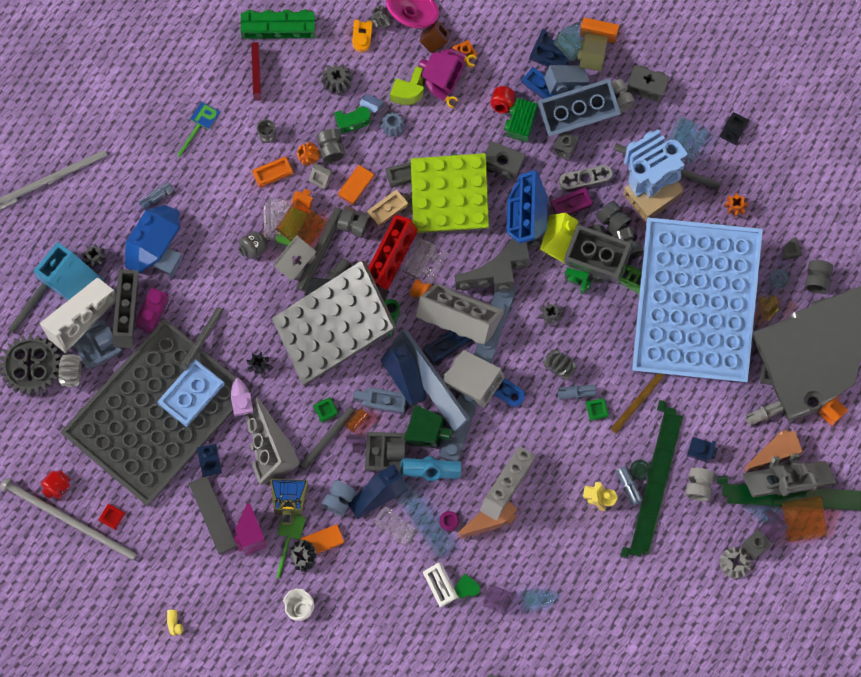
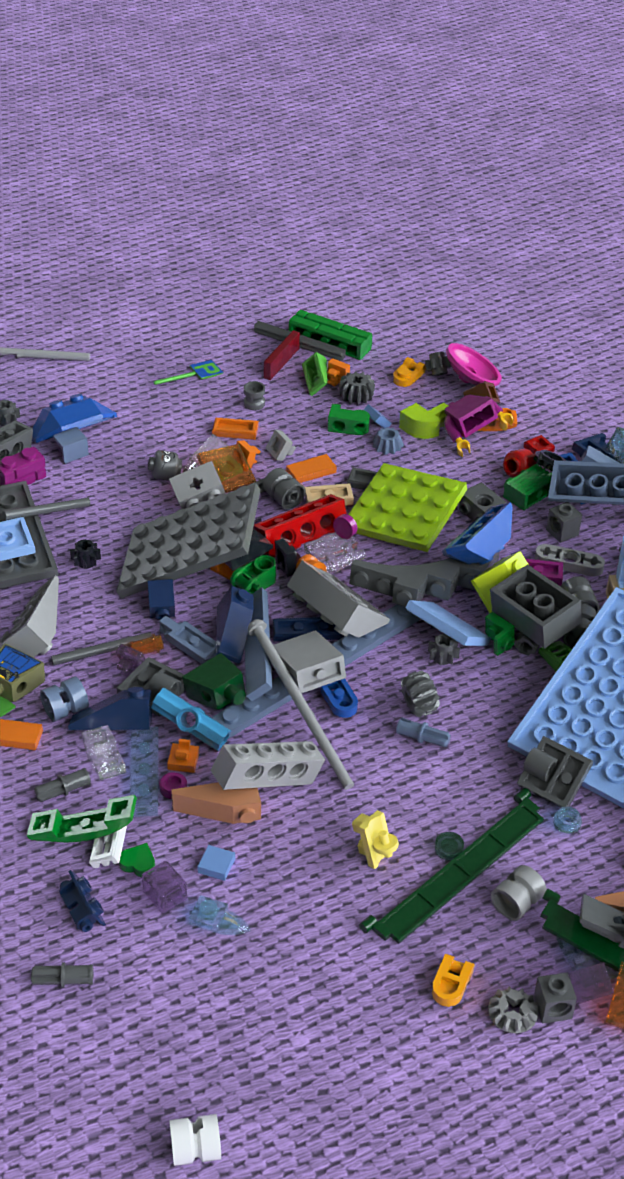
camera: 30 degrees right, 30 degrees down
sand blue axle [139,182,173,210] -> none
lavender plate [231,378,254,416] -> none
orange gear [297,142,320,166] -> none
green tile [313,397,339,423] -> none
dark grey wheel [316,129,346,163] -> none
green tile [585,398,609,421] -> none
pearl gold bar [610,373,664,434] -> none
sand blue axle [616,466,642,505] -> none
dark blue bracket [687,437,718,463] -> none
none -> green slope [26,795,137,843]
none -> dark grey axle [34,768,91,802]
none -> dark blue hinge [59,870,106,932]
none -> dark blue brick [148,579,175,620]
none -> orange tile [167,739,200,773]
none -> medium blue tile [198,845,235,881]
none -> light grey bar [248,619,354,790]
none -> dark grey axle [254,321,346,361]
none -> black bracket [275,538,301,577]
none -> bright green slope [302,352,327,396]
none -> orange tile [327,358,350,386]
none -> magenta tile [333,514,358,539]
none -> light blue tile [406,600,491,646]
none -> light orange plate [432,953,475,1007]
none -> dark grey plate [517,736,593,811]
none -> red tile [524,435,555,455]
none -> black gear [533,450,566,472]
none -> clear light blue plate [553,806,582,834]

